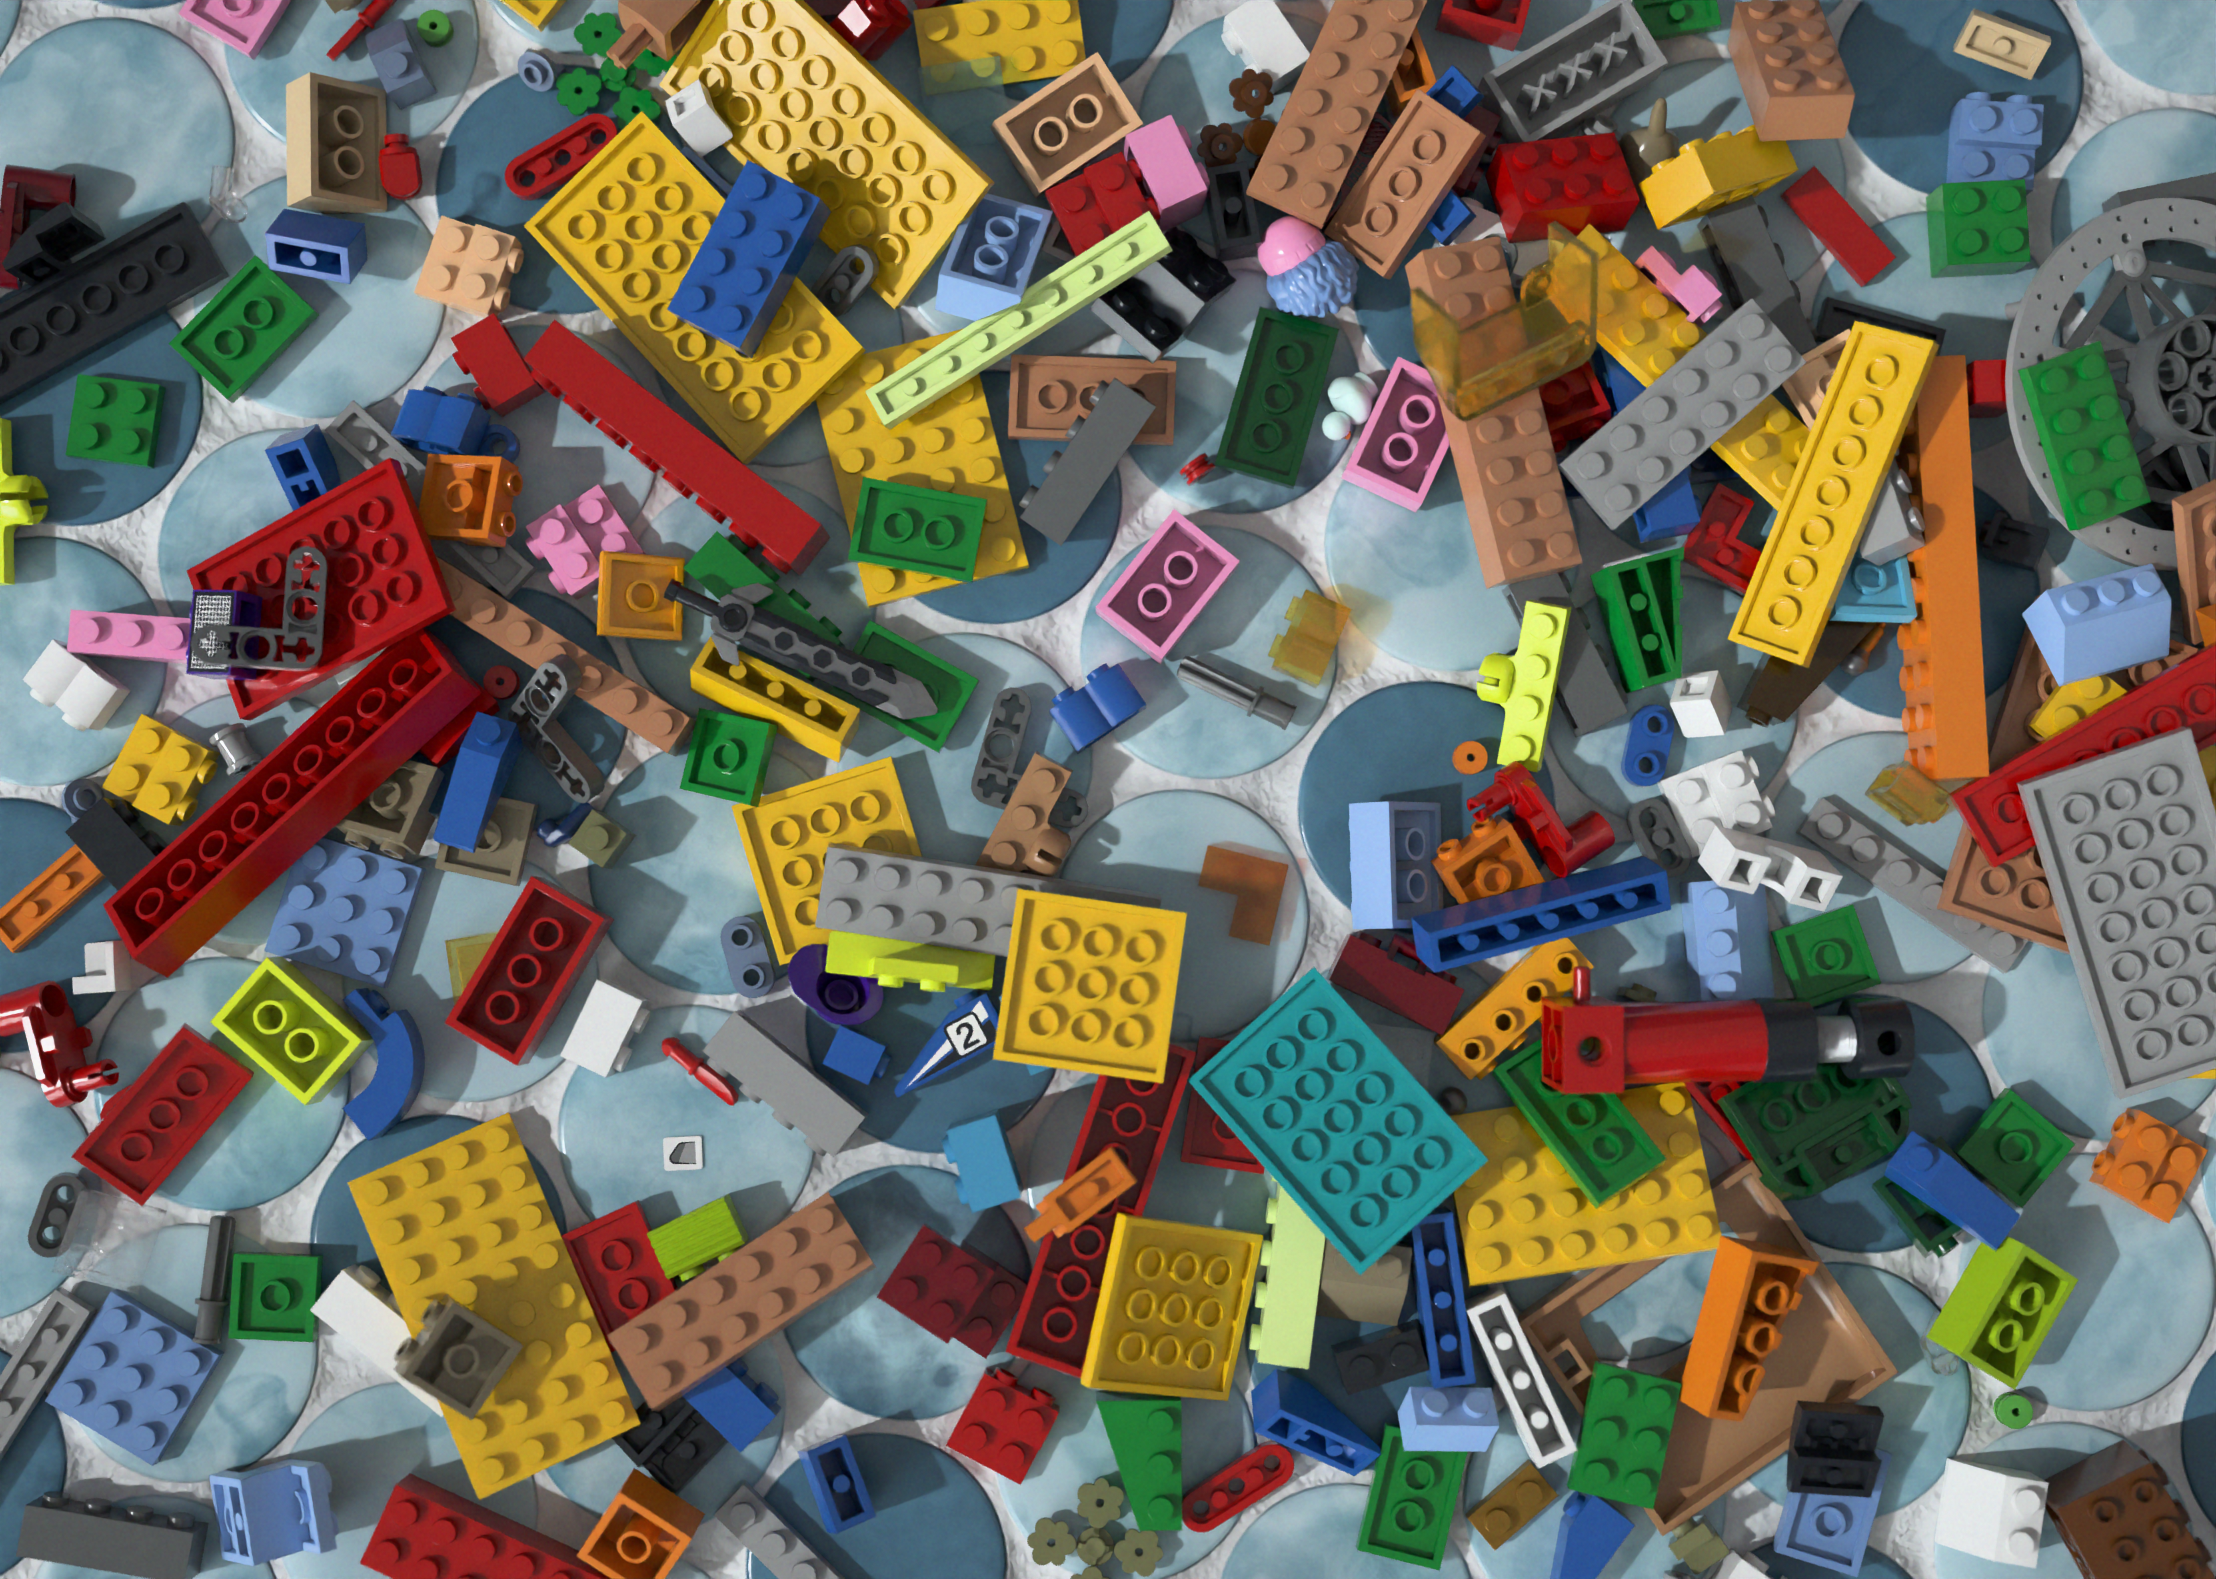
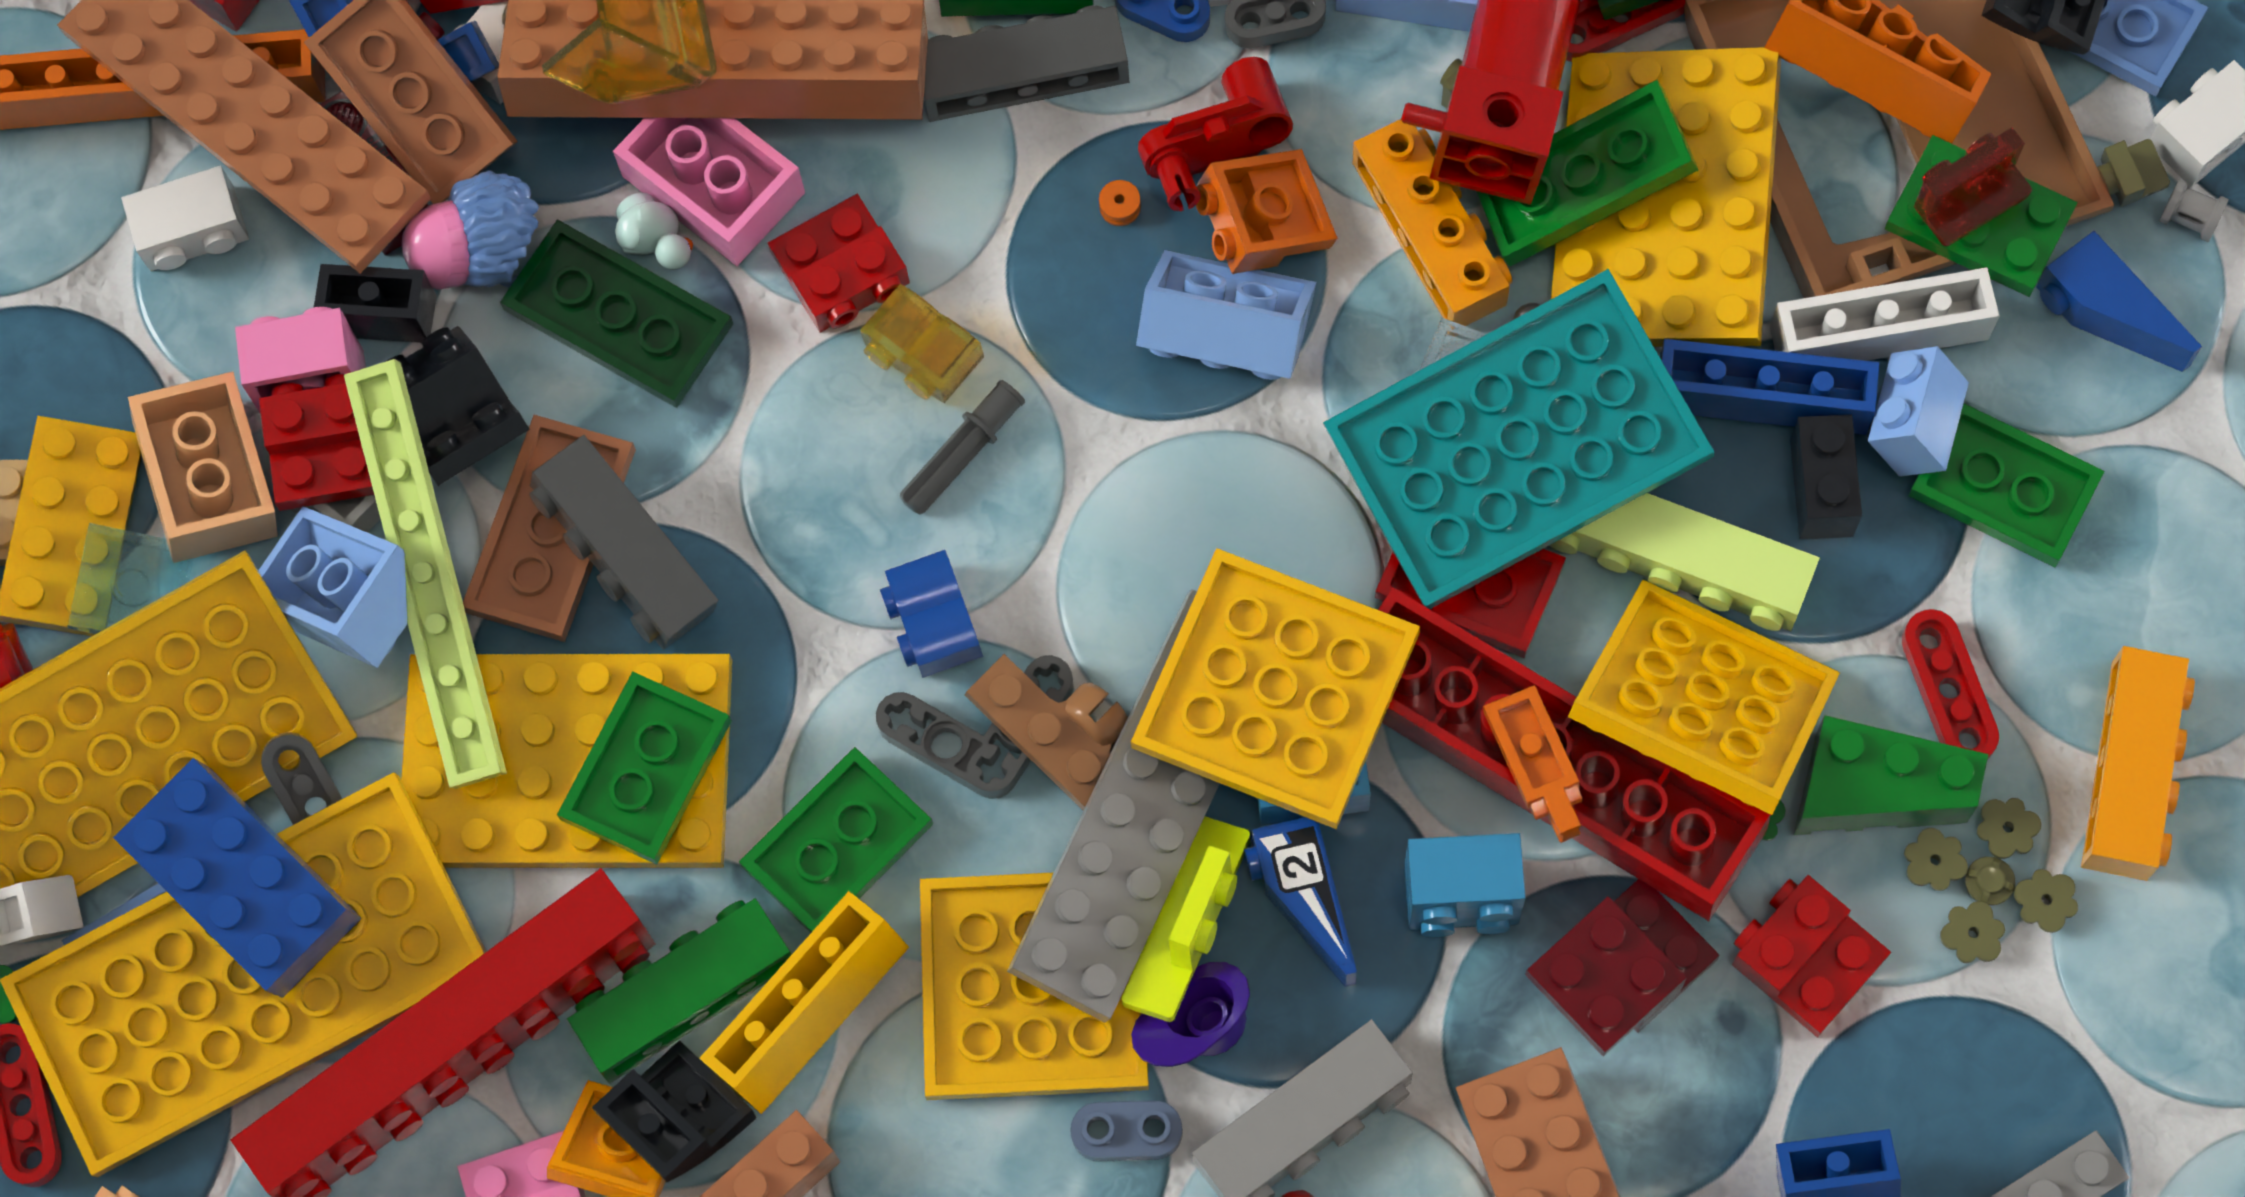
camera: 65 degrees left, 15 degrees down
sword [663,579,938,720] -> none
green plate [679,708,778,807] -> none
blue brick [822,1024,892,1085] -> none
bright pink brick [1096,509,1240,664] -> none
red piece [1179,453,1215,486] -> none
reddish brown plant [1197,69,1284,201] -> none
clear orange plate [1198,845,1289,946] -> none
blue slope [1251,1368,1381,1476] -> none
dark tan slope [1316,1237,1412,1326] -> none
dark red piece [1325,931,1464,1035] -> none
blue brick [1411,856,1671,973] -> none
pearl gold plate [1465,1460,1559,1550] -> none
neon yellow plate [1477,599,1571,772] -> none
none -> black slope [592,1040,757,1182]
none -> red plate [767,193,910,333]
none -> clear red bracket [1914,127,2032,246]

